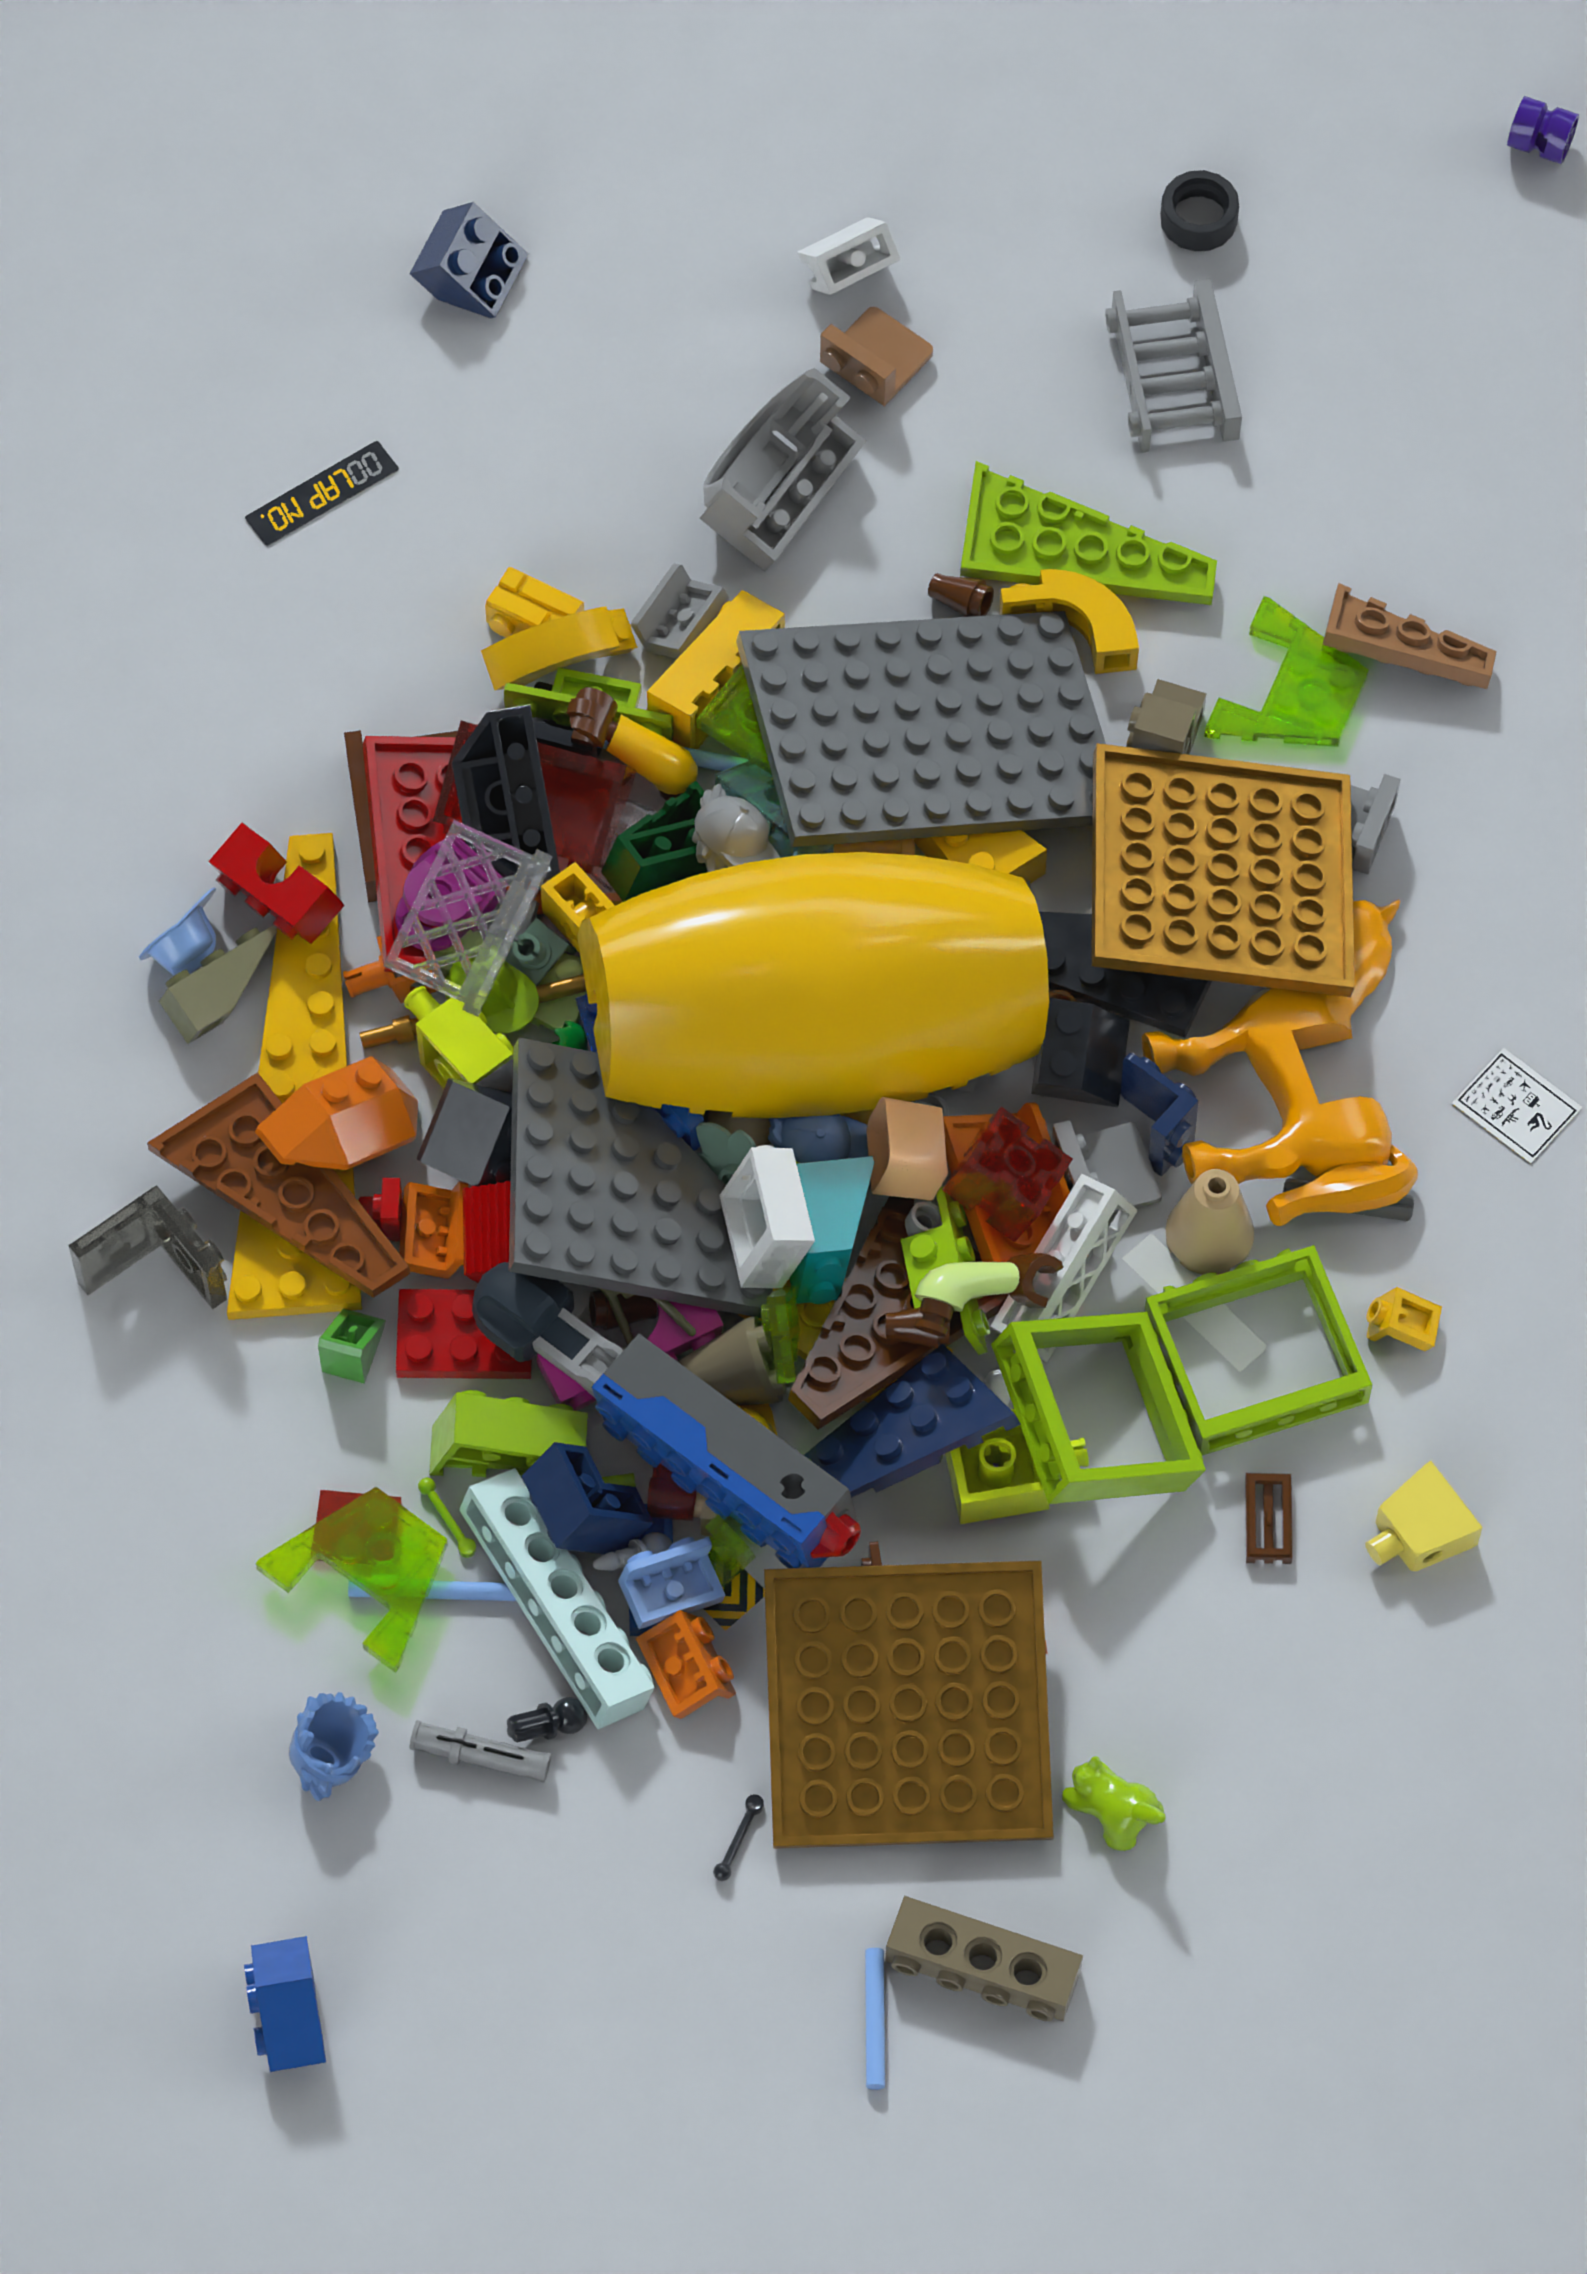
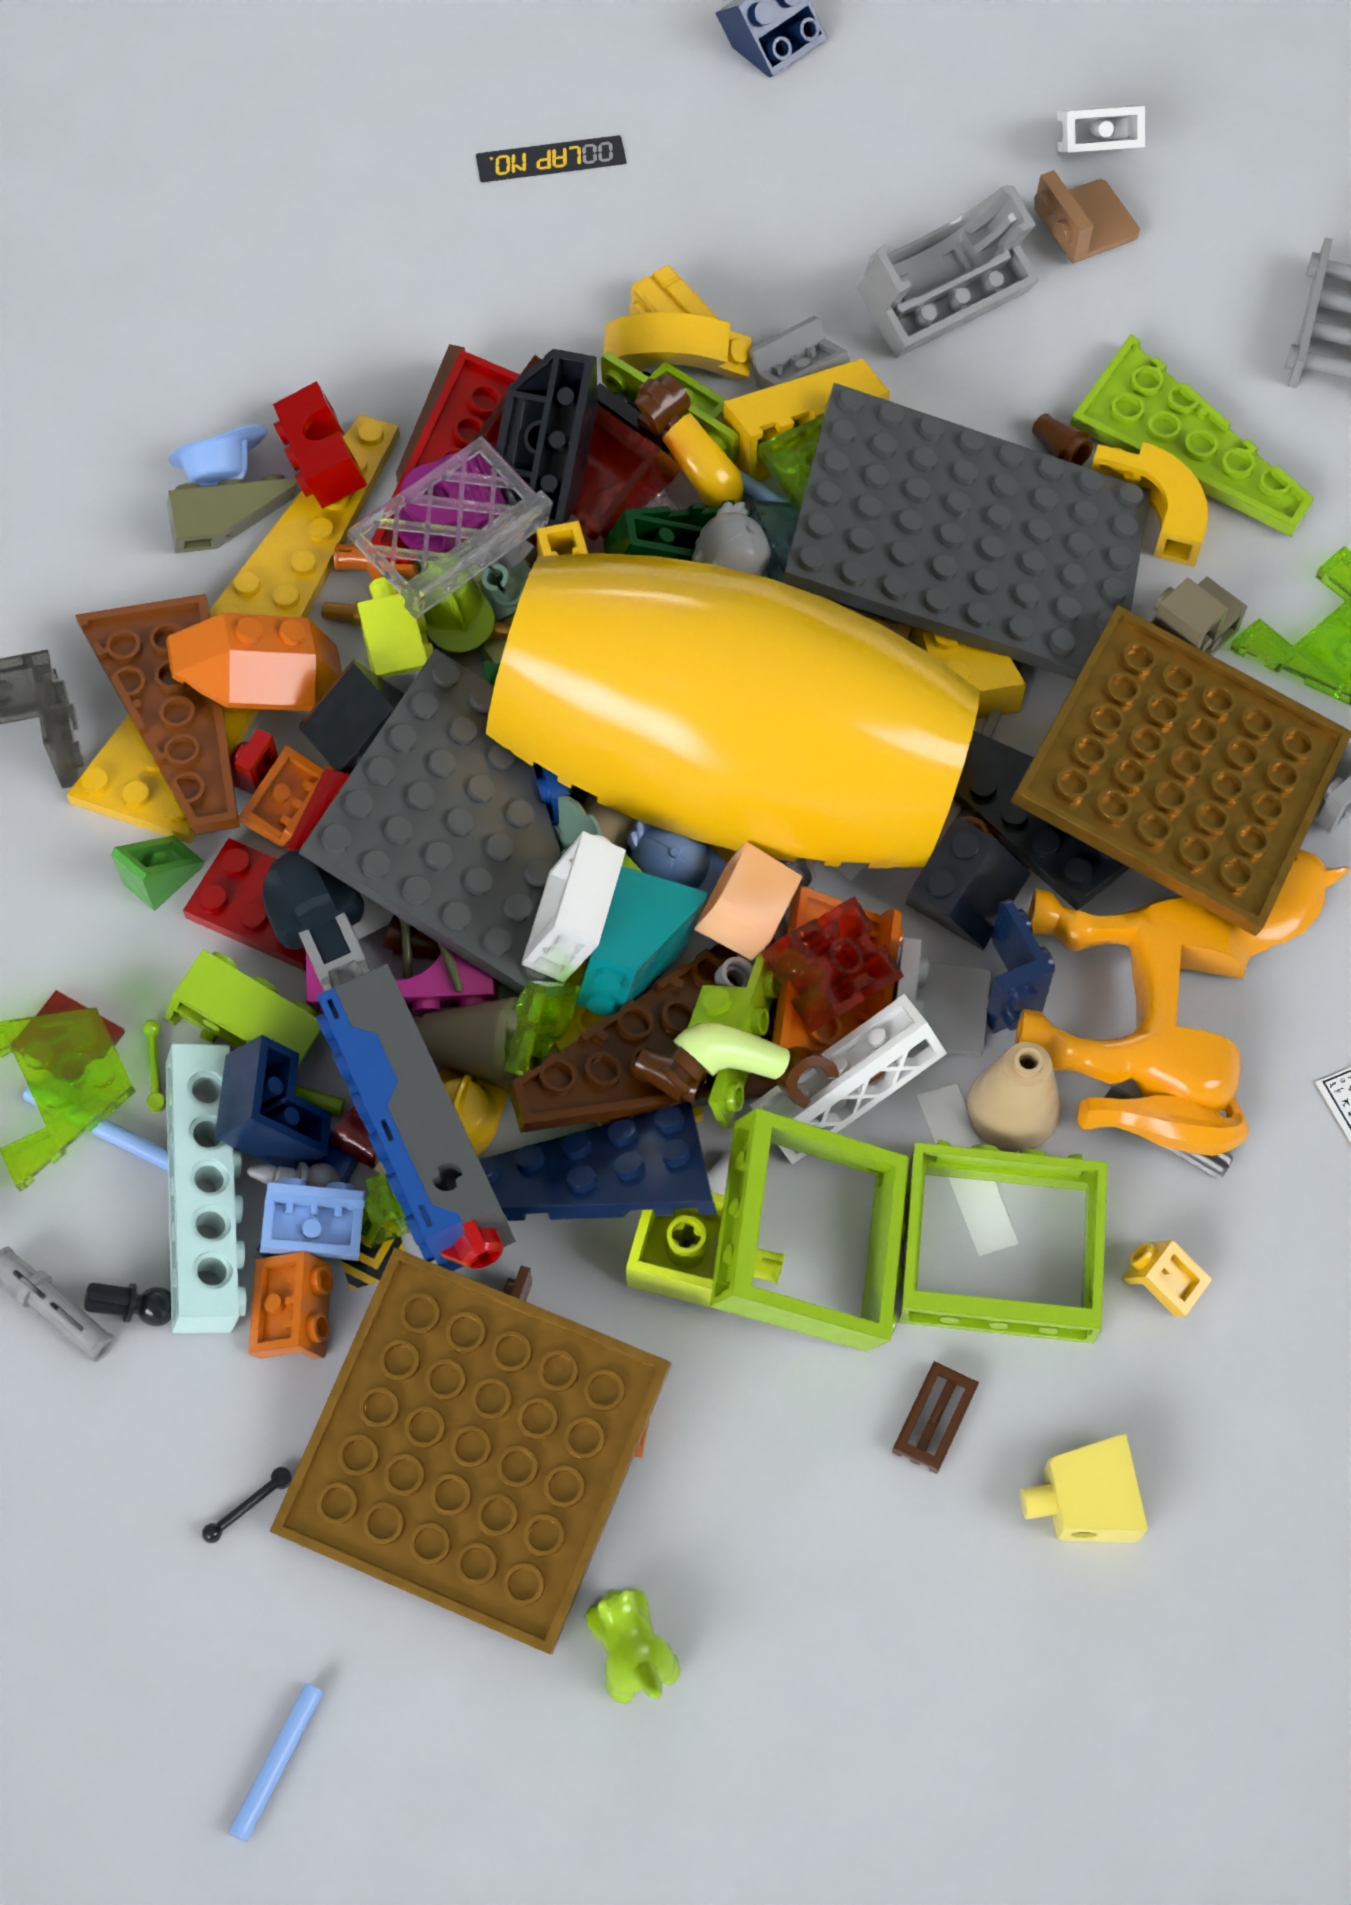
camera: 25 degrees right, 0 degrees up
dark tan brick [885,1895,1083,2021] -> none

